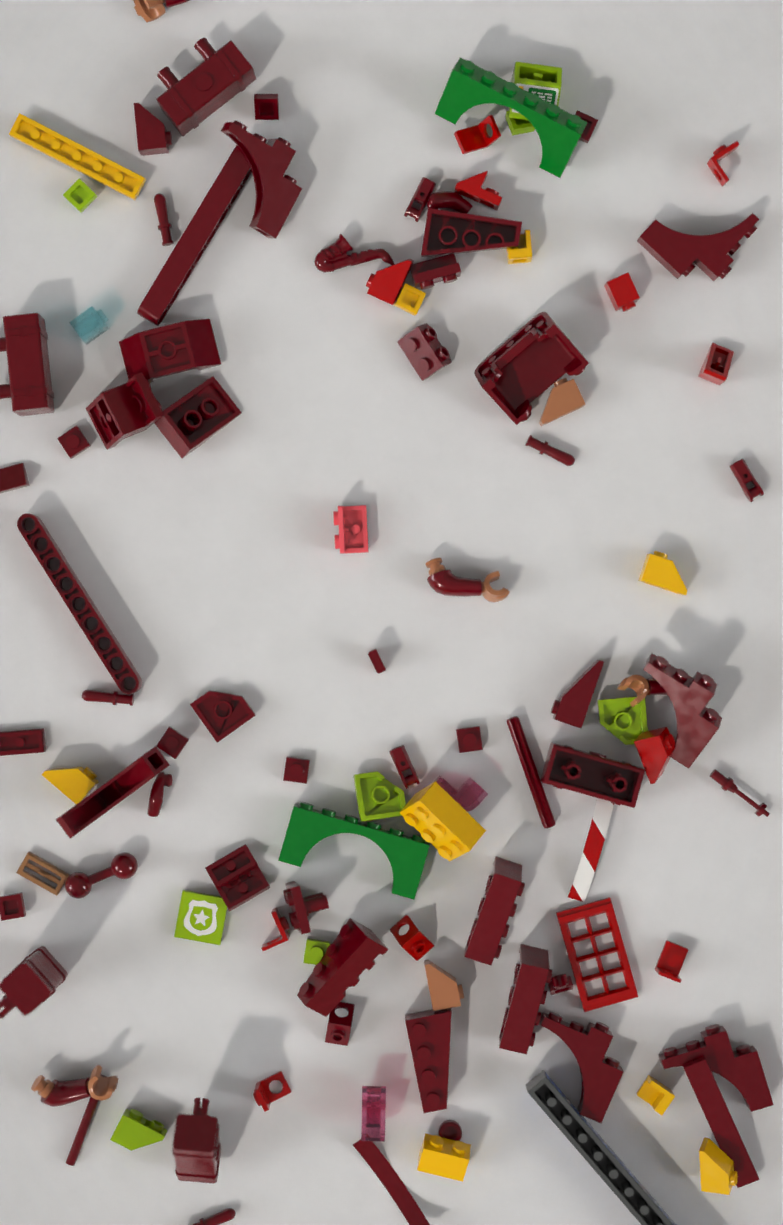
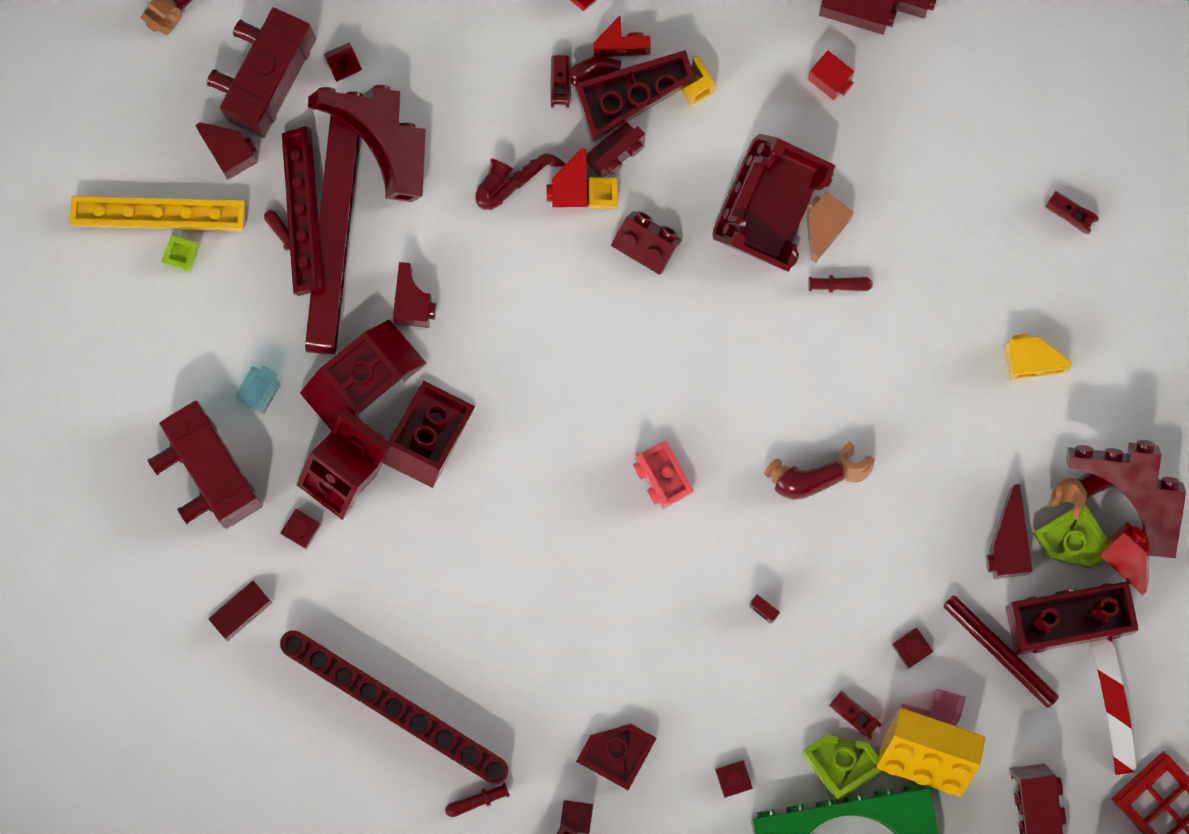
camera: 25 degrees left, 10 degrees down
red slope [698,343,734,385] -> none
none -> dark red tile [282,126,324,296]
none -> dark red arch [393,262,437,328]

